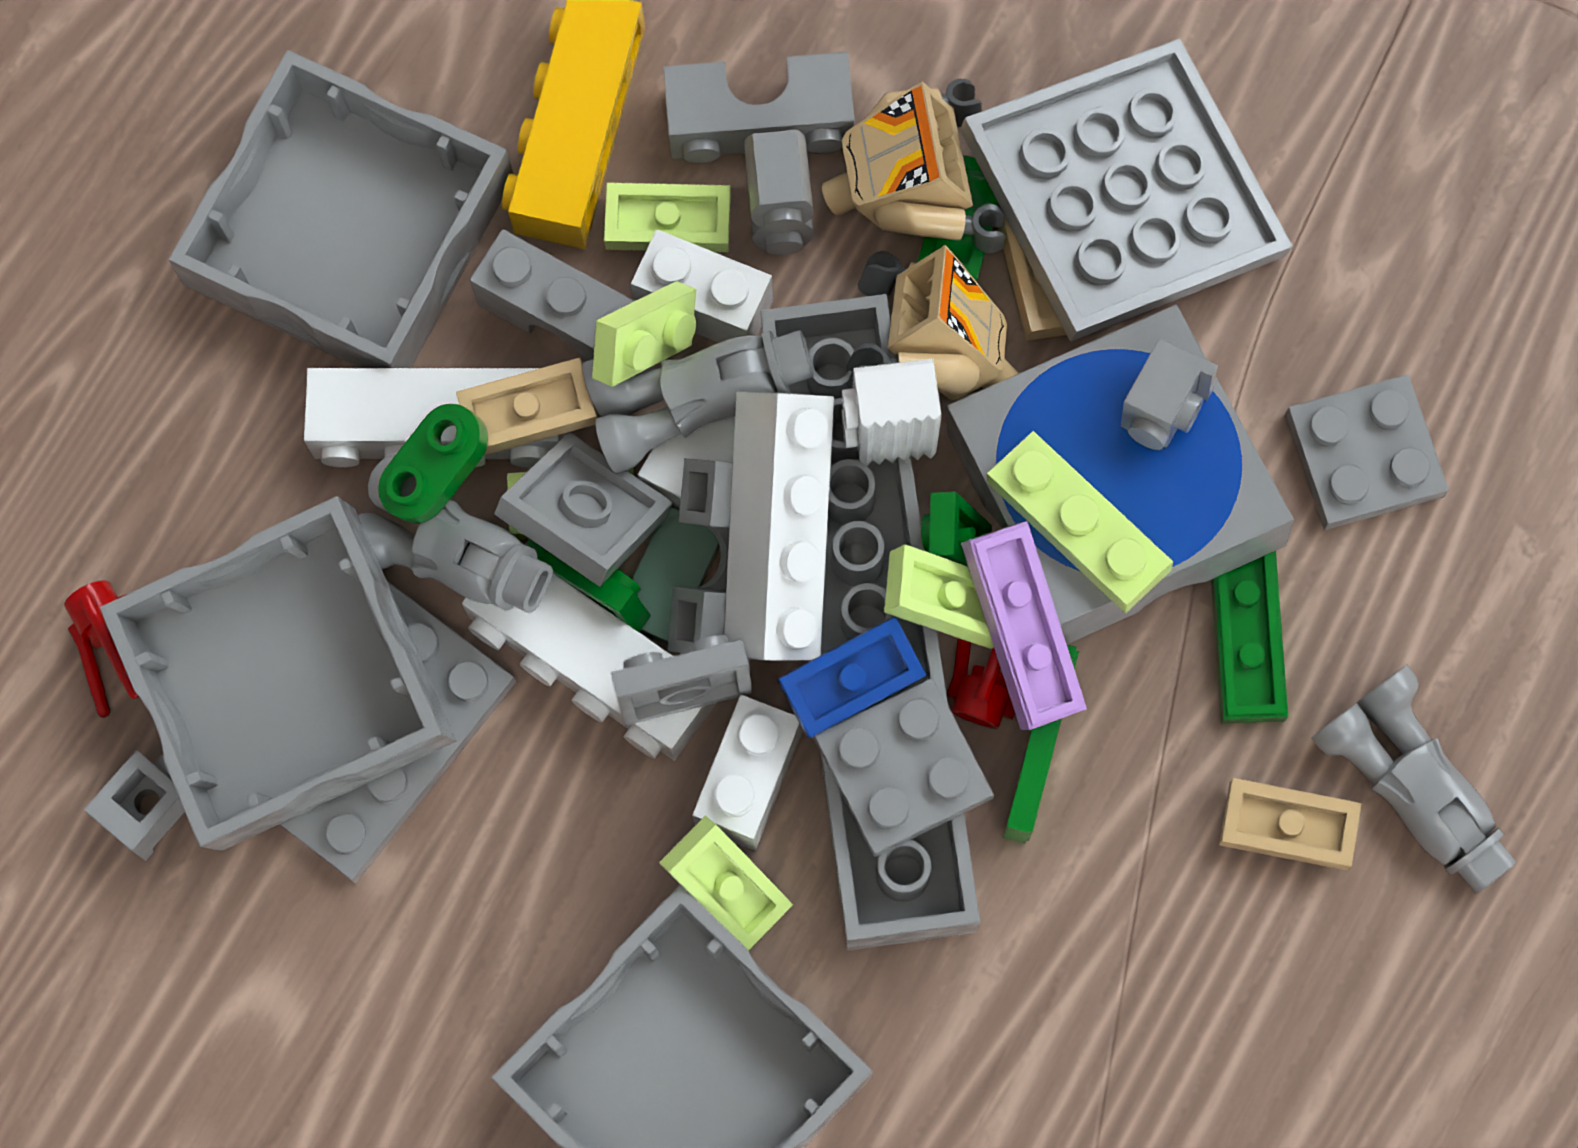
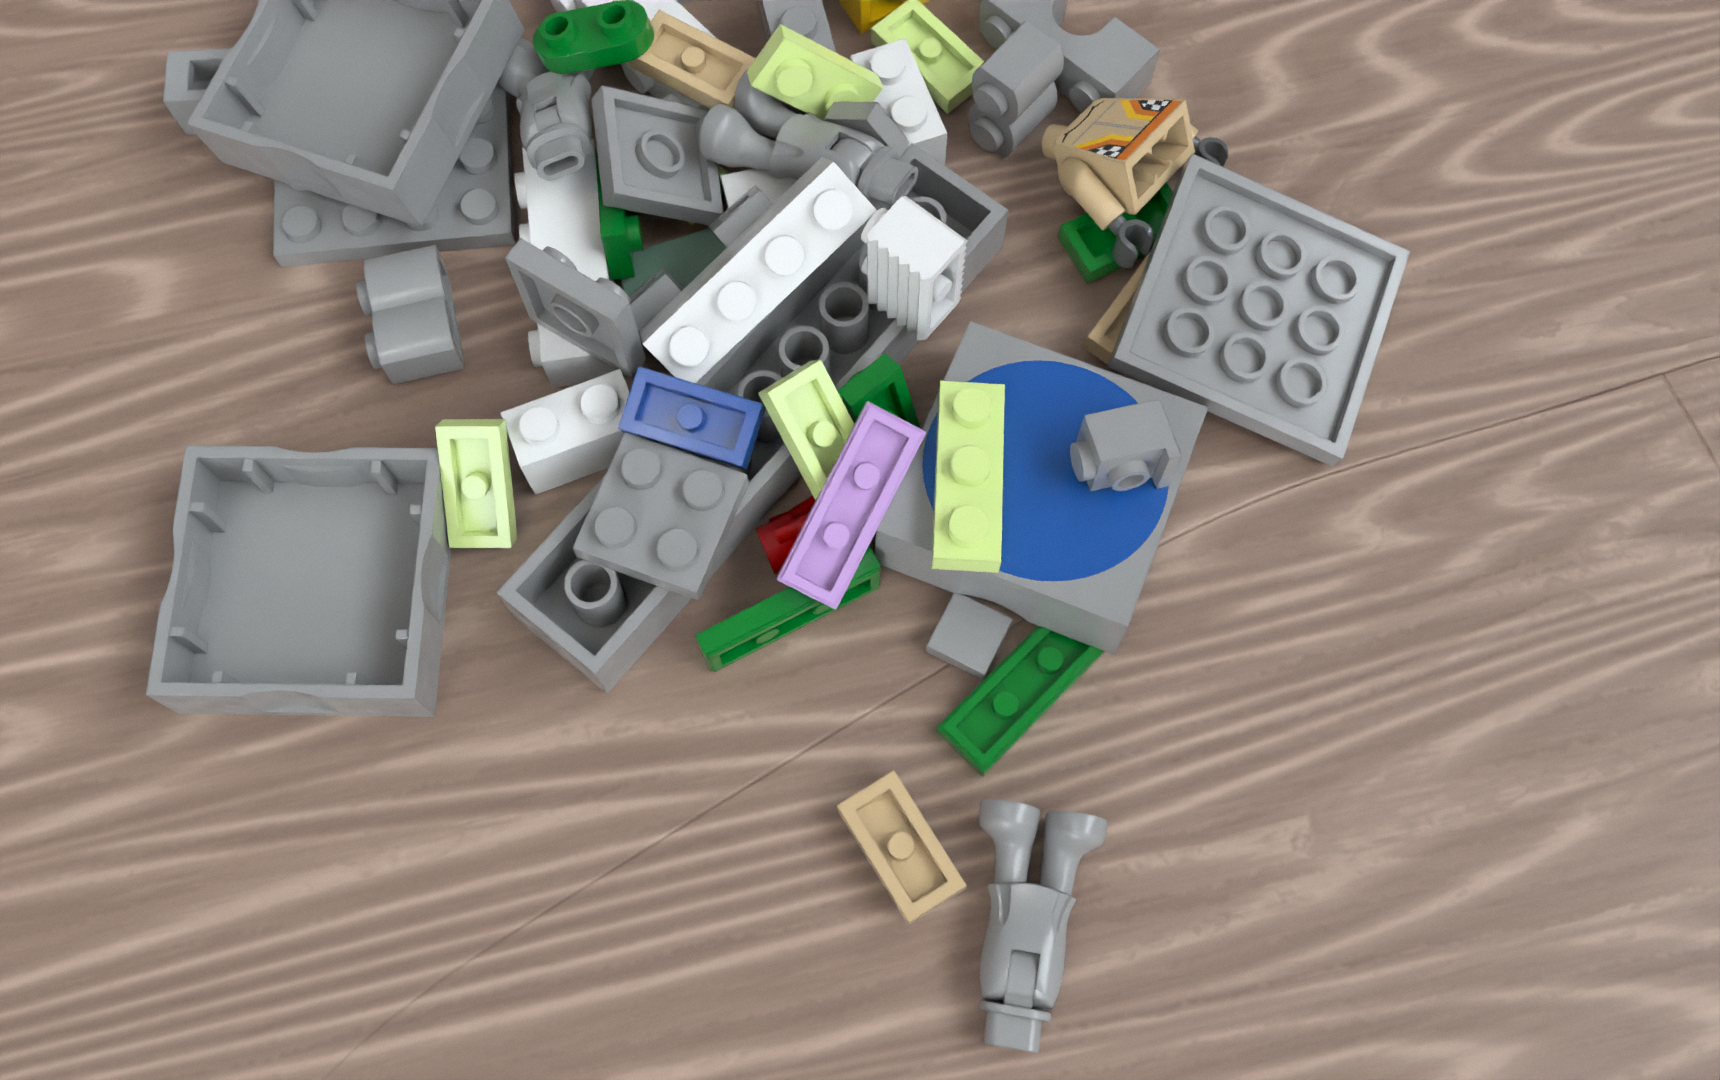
camera: 45 degrees right, 5 degrees down
tan torso [846,245,1018,400] -> none
light grey plate [1285,374,1449,530] -> none
none -> light grey brick [356,245,465,385]
none -> light grey tile [824,101,910,160]
none -> light grey tile [926,593,1013,680]

